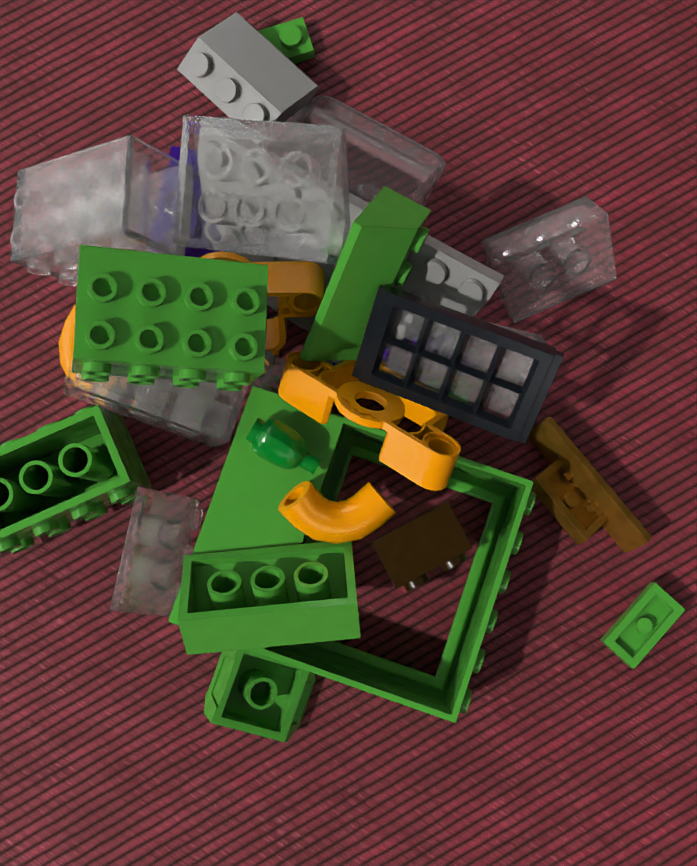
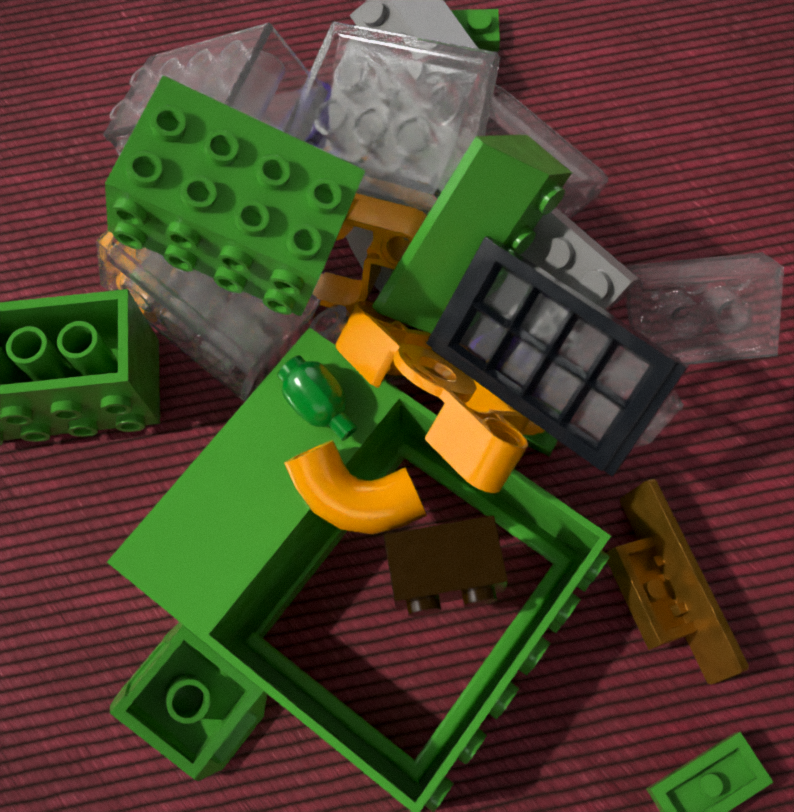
camera: 20 degrees right, 15 degrees down
clear slope [110,486,203,616] -> none
bright green slope [178,541,361,655] -> none

